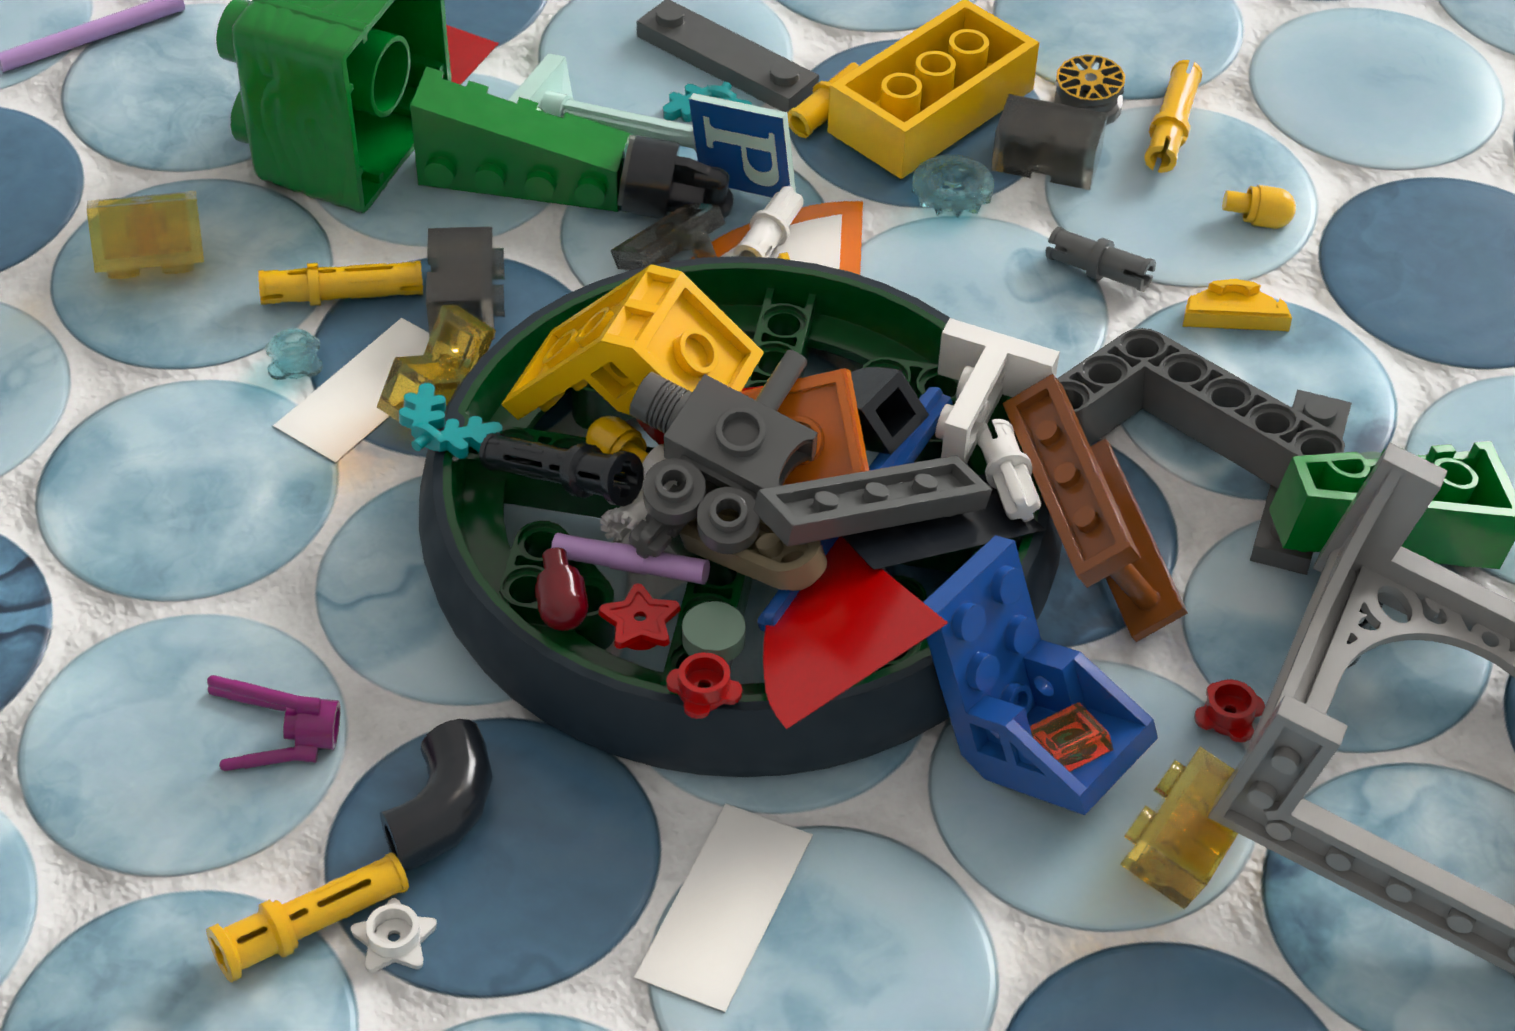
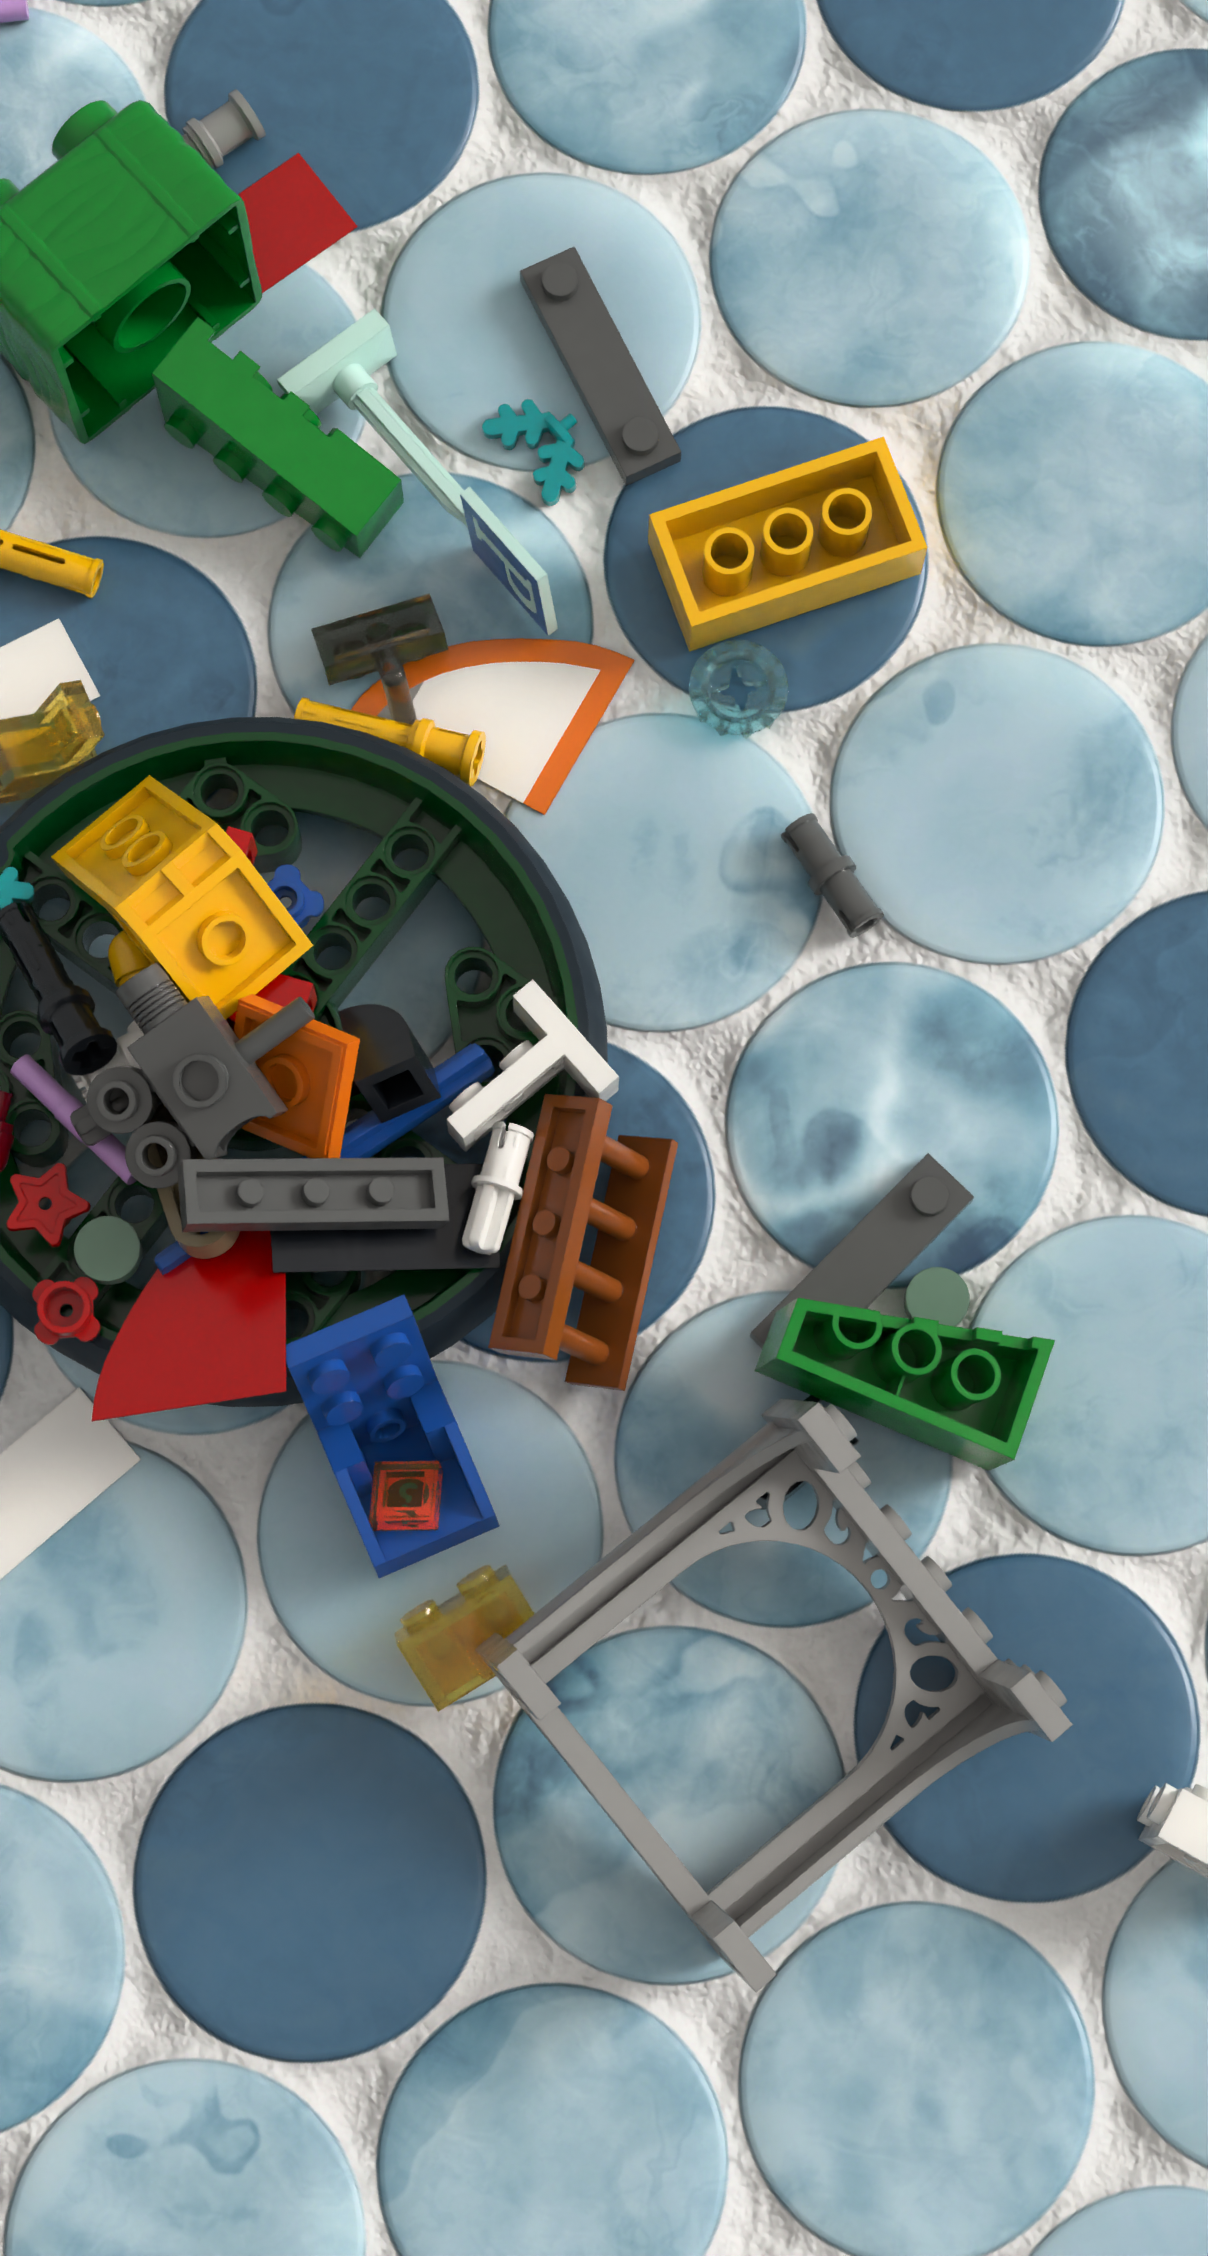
camera: 25 degrees right, 30 degrees up
clear smoke brick [426,226,505,341] -> none
black piece [618,134,734,221] -> none
white axle [733,186,803,258] -> none
yellow axle [787,62,859,138] -> none
clear smoke brick [991,94,1108,190] -> none
dark grey wheel [1054,55,1125,127] -> none
dark grey beam [1057,328,1345,489] -> none
yellow pin [1144,60,1203,173] -> none
yellow tile [1182,279,1292,331] -> none
red plate [1194,679,1265,742] -> none
yellow cylinder [1222,185,1296,229] -> none

